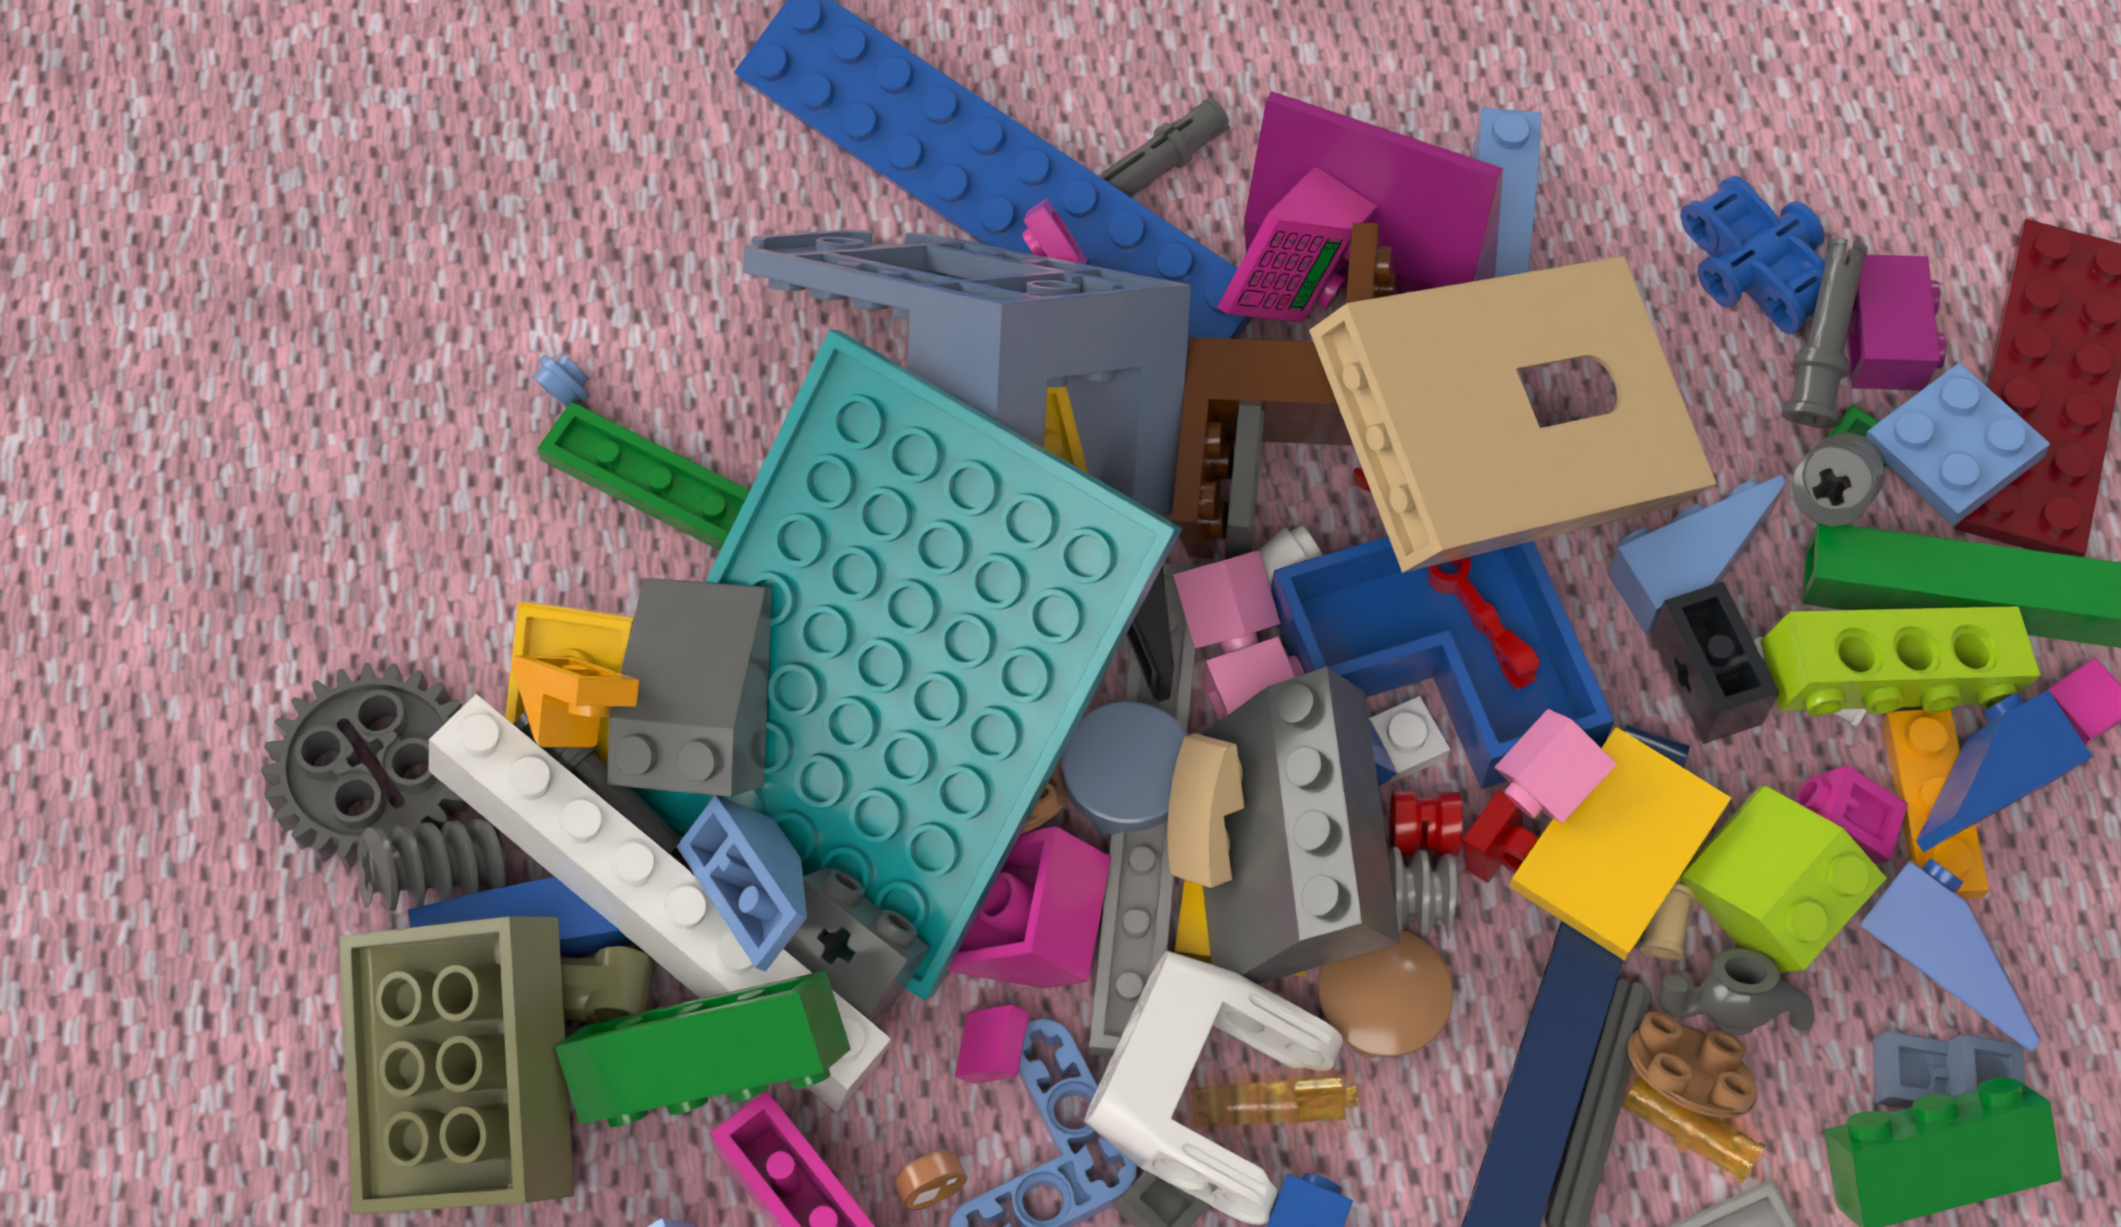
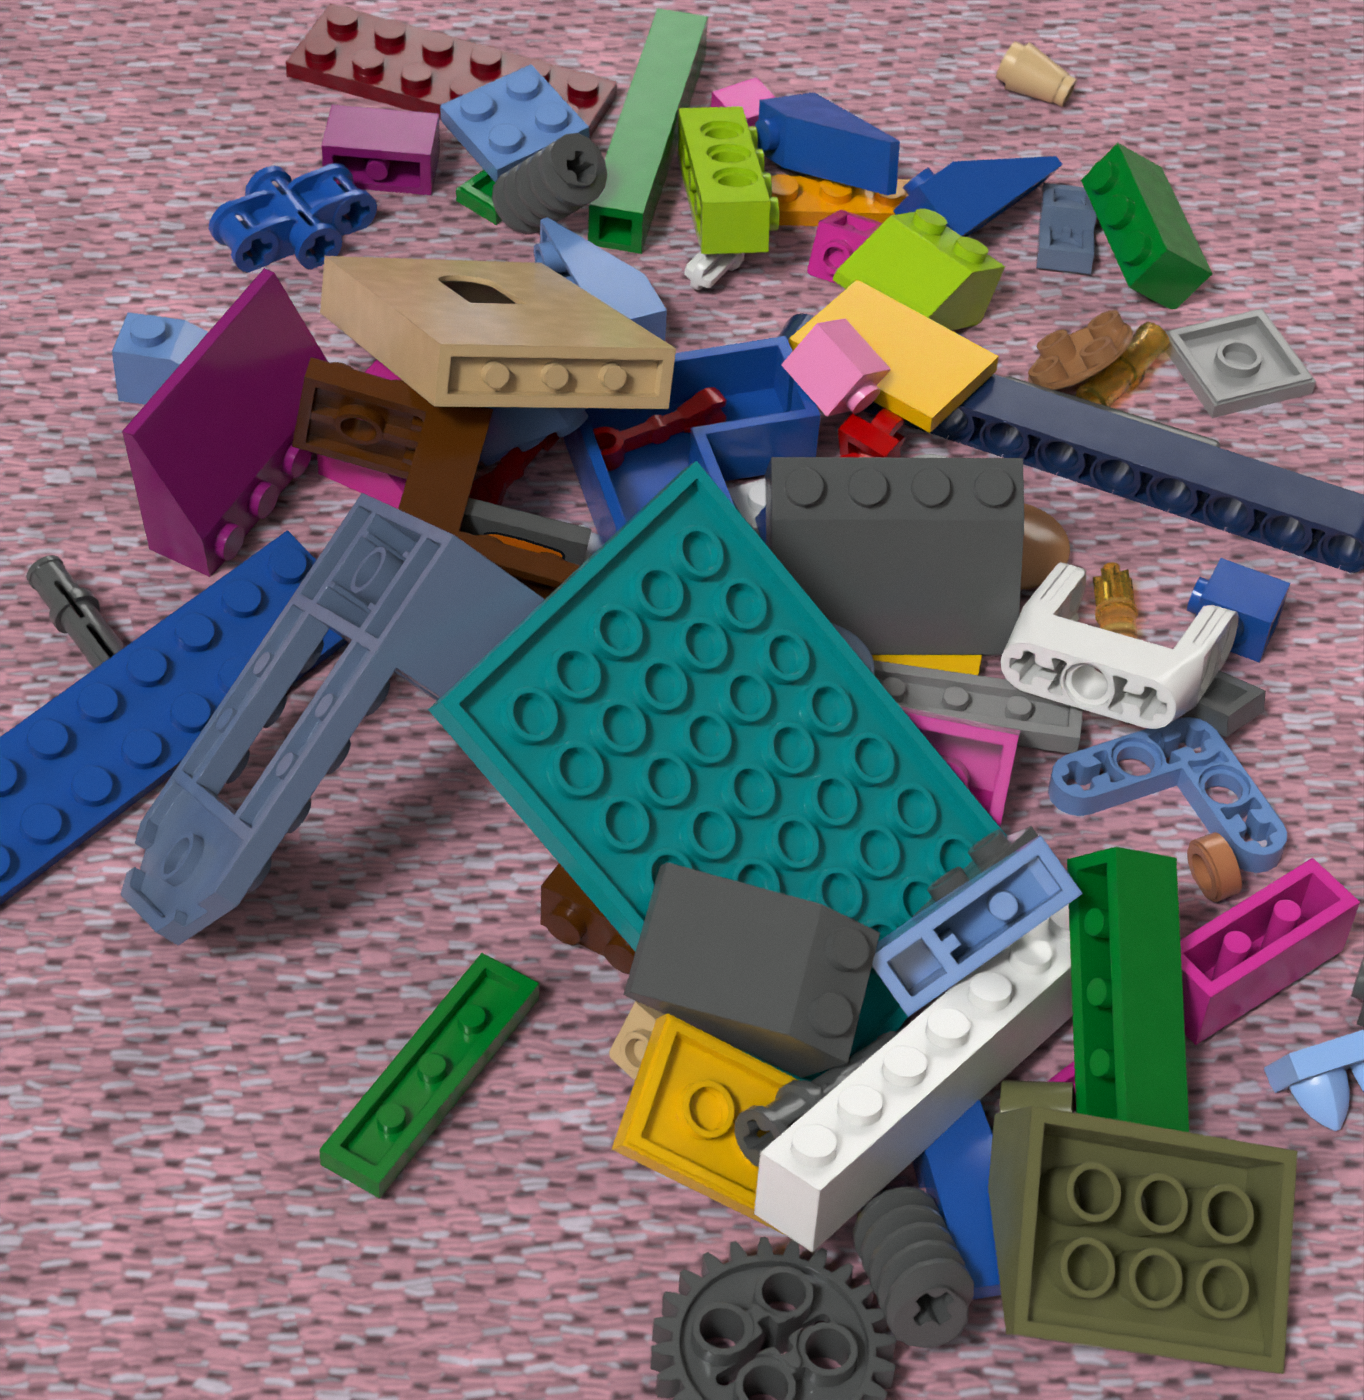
camera: 90 degrees left, 15 degrees down
light orange slope [513,655,639,748] -> none
medium blue plate [532,354,590,407] -> none
dark pink tile [954,1004,1029,1084] -> none
dark pink bracket [1022,198,1088,264] -> none
tan slope [1167,733,1245,888] -> none
dark pink slope [1217,166,1377,323] -> none
black brick [1650,581,1779,744] -> none
dark grey piece [1659,948,1815,1035] -> none
dark grey pin [1782,239,1868,428] -> none

